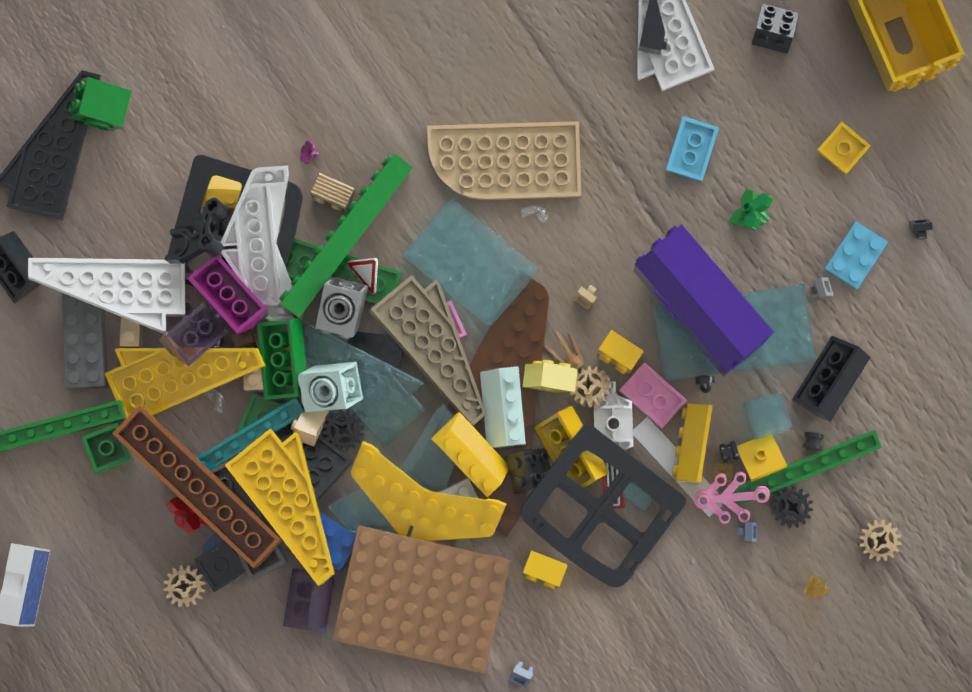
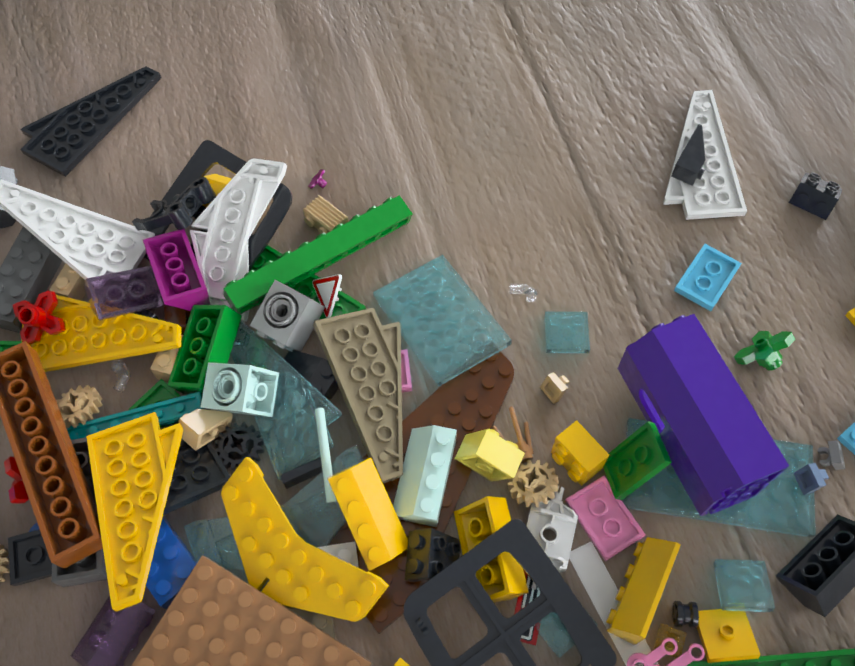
camera: 15 degrees right, 20 degrees down
green brick [69,77,132,131] -> none
tan plate [427,121,581,200] -> none
black tile [695,375,715,393] -> none
black wheel [802,432,824,451] -> none
none -> red plant [13,290,66,345]
none -> tan gear [56,385,103,428]
none -> black tile [280,457,323,489]
none -> light aqua bar [315,408,336,503]
none -> clear light blue plate [544,311,590,353]
none -> green plate [603,421,672,500]
none -> sand blue tile [793,463,829,495]

